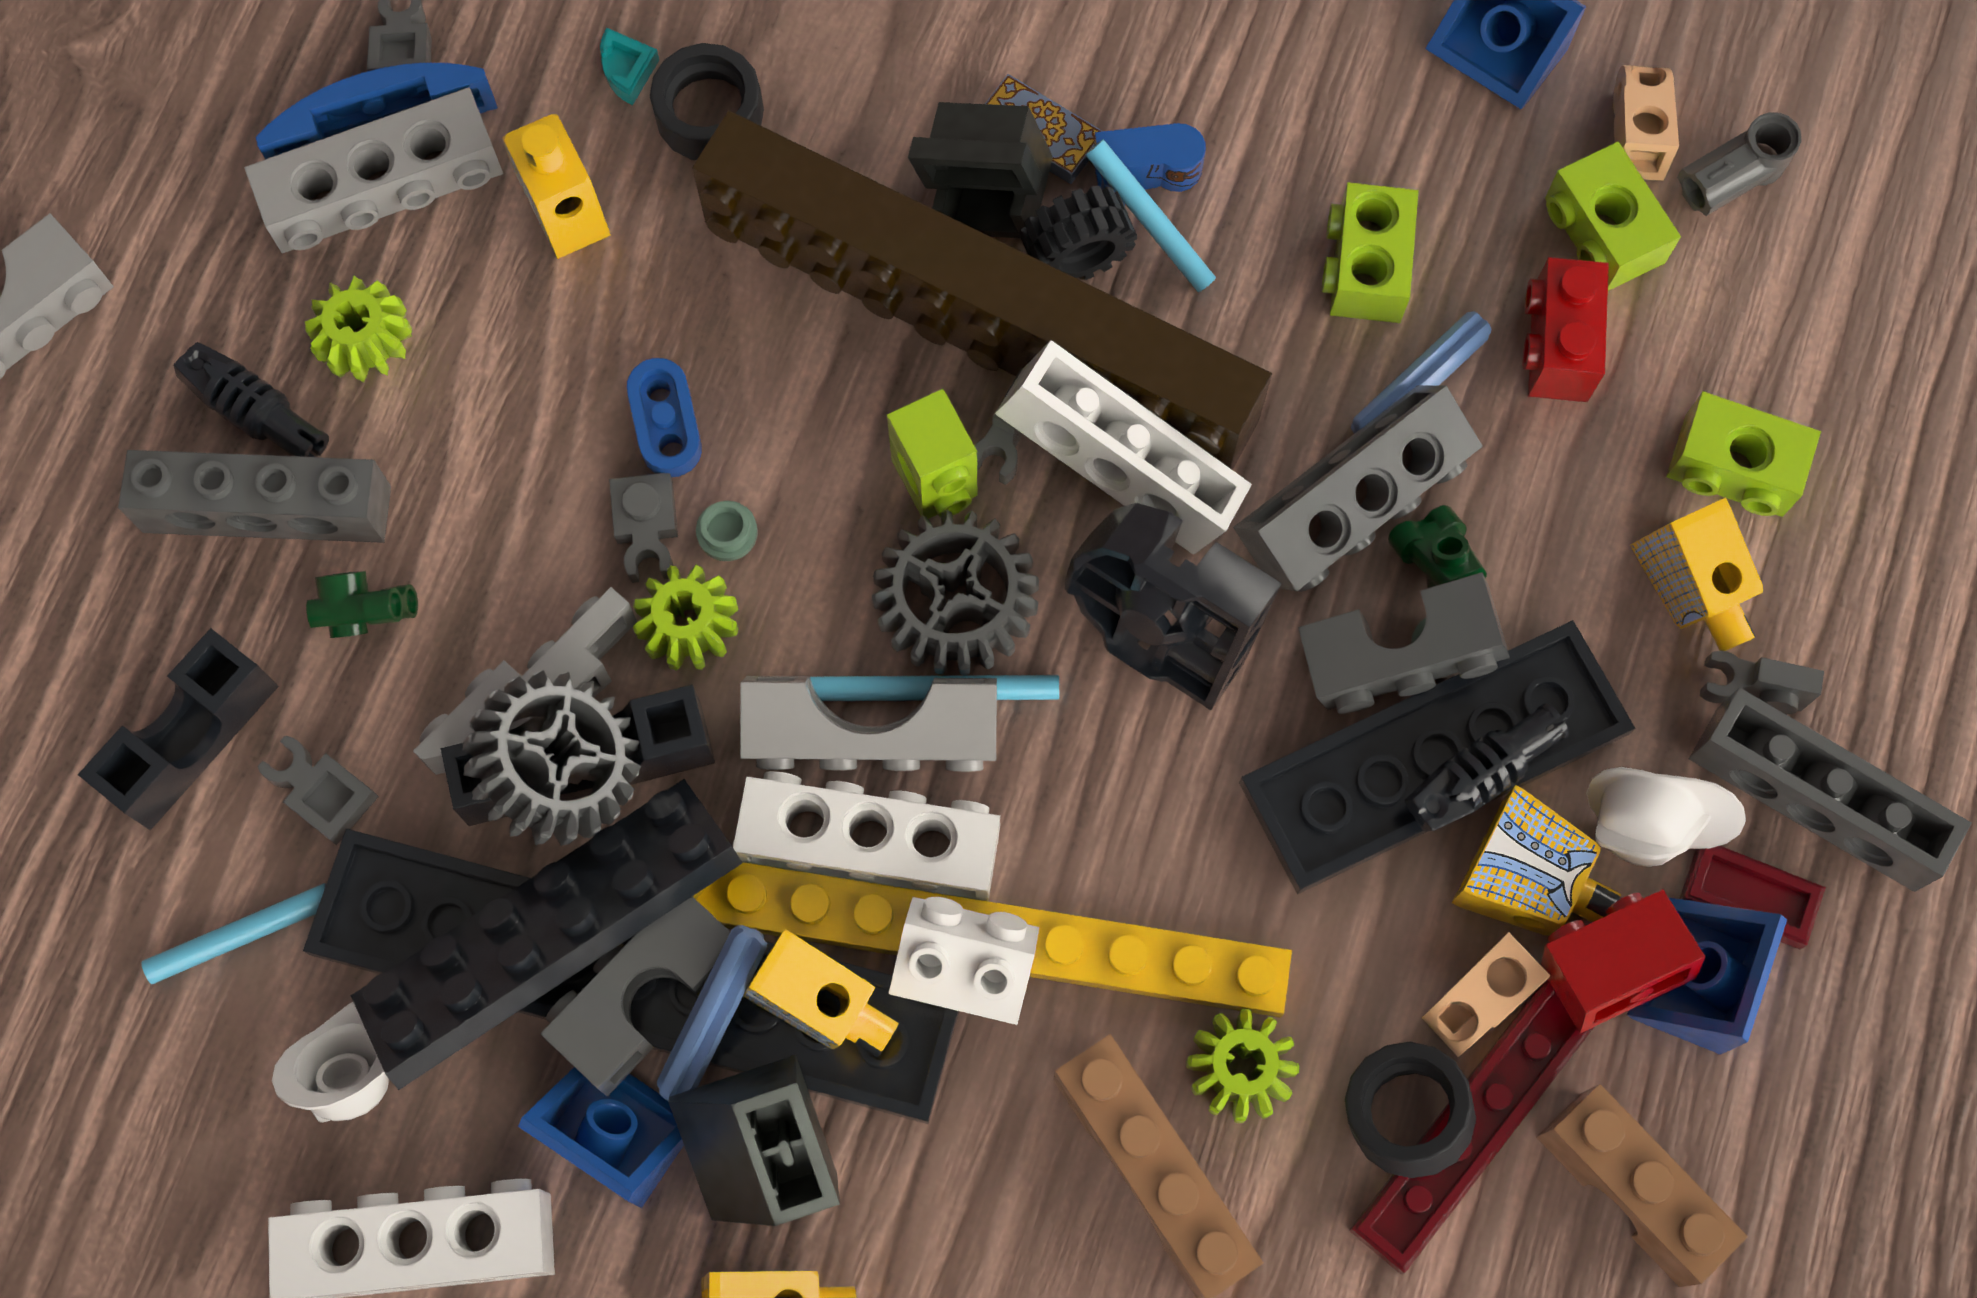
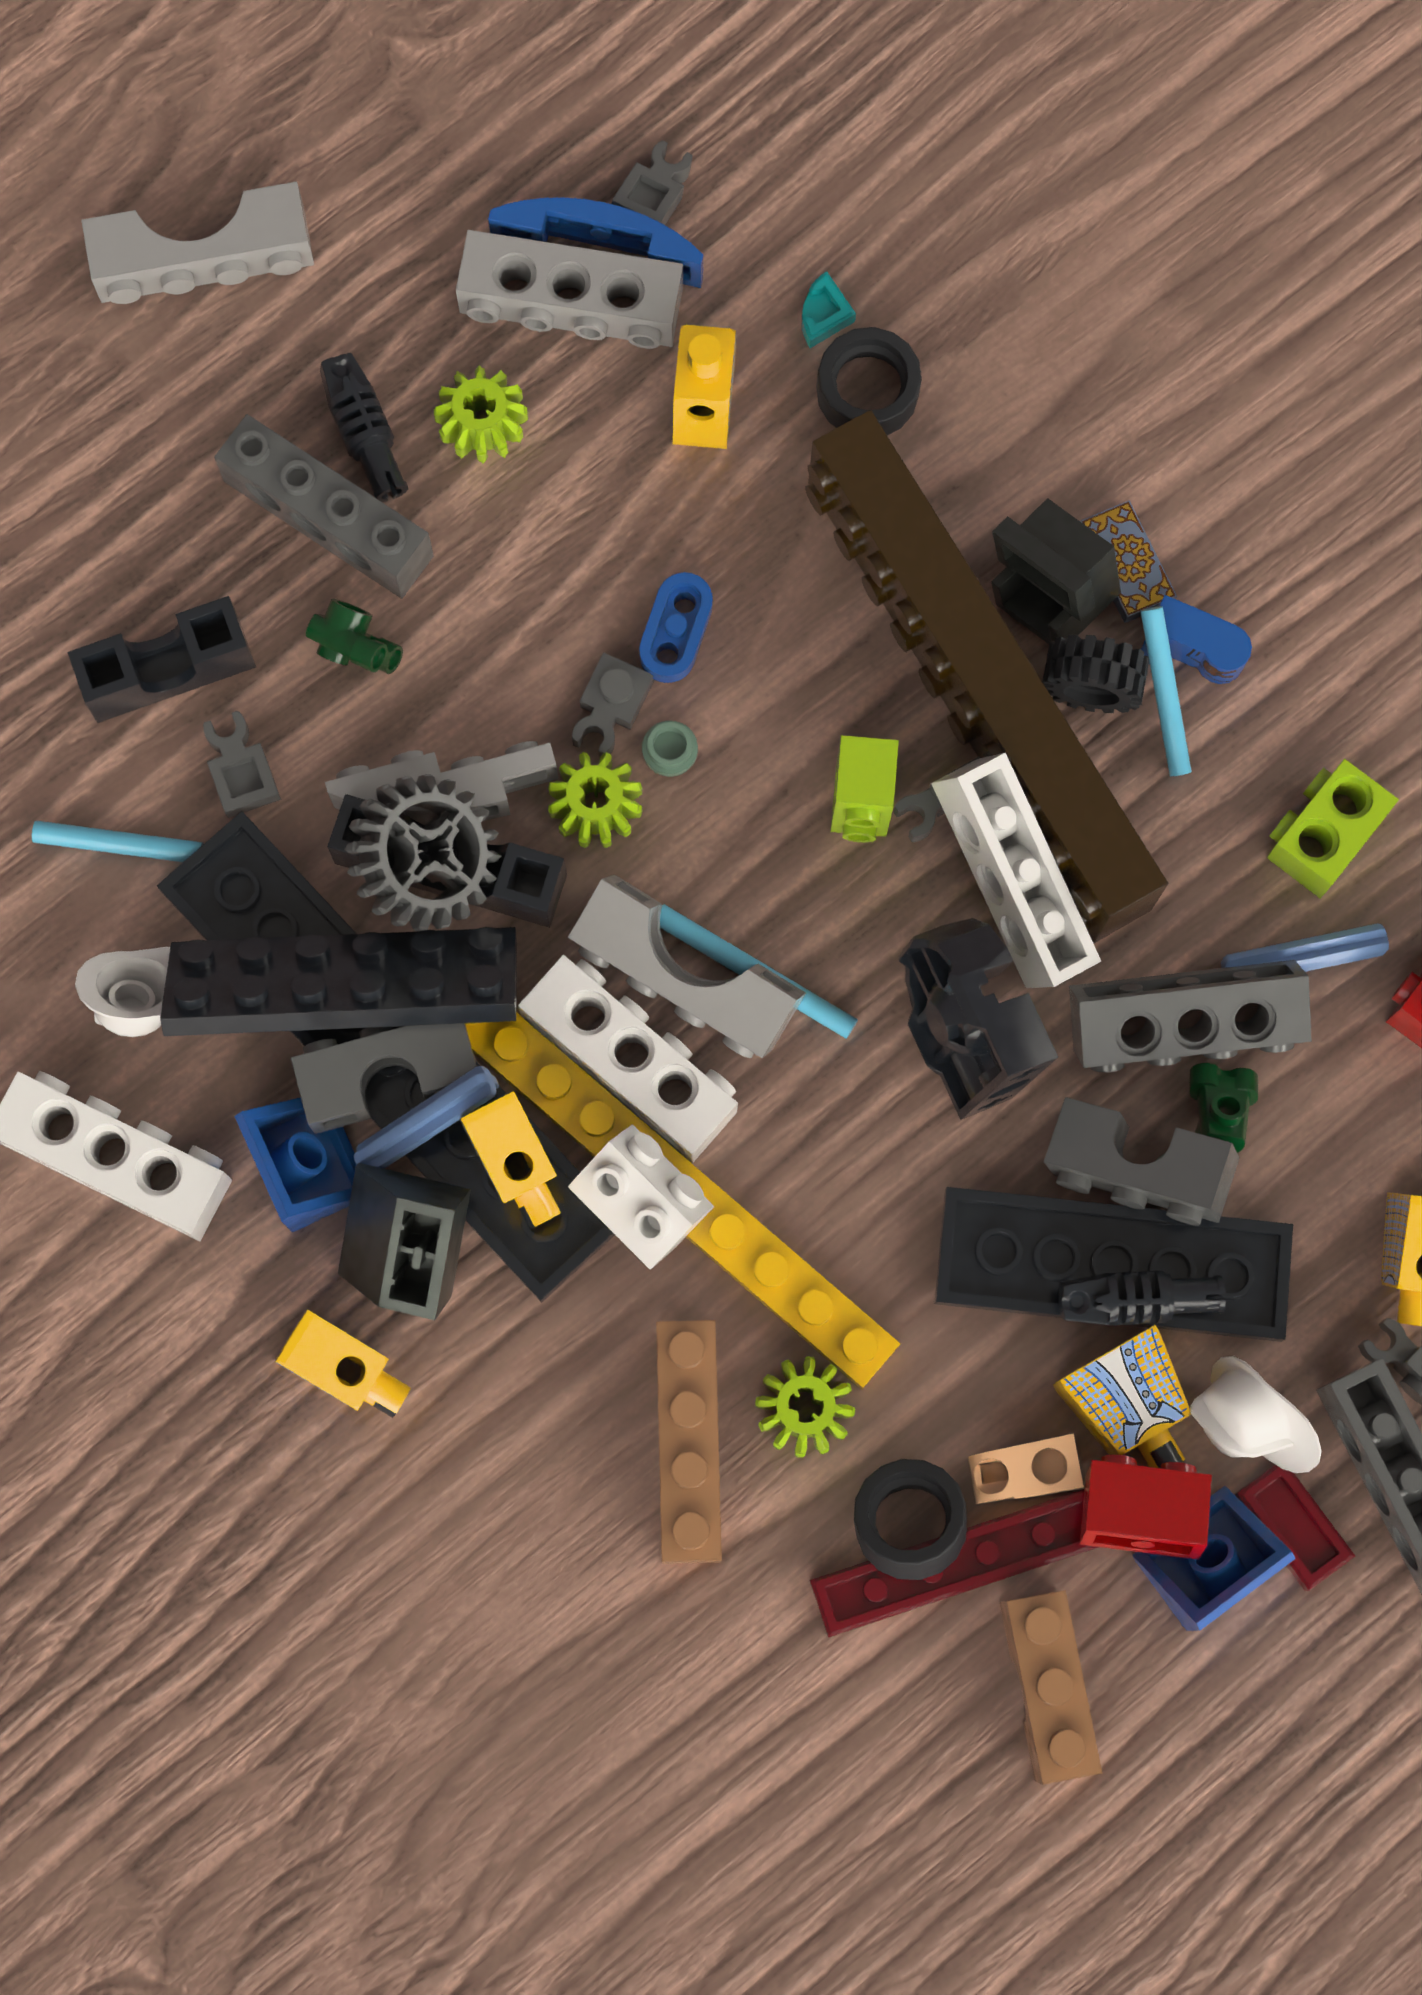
camera: 30 degrees right, 5 degrees up
dark grey gear [872,509,1039,675] -> none

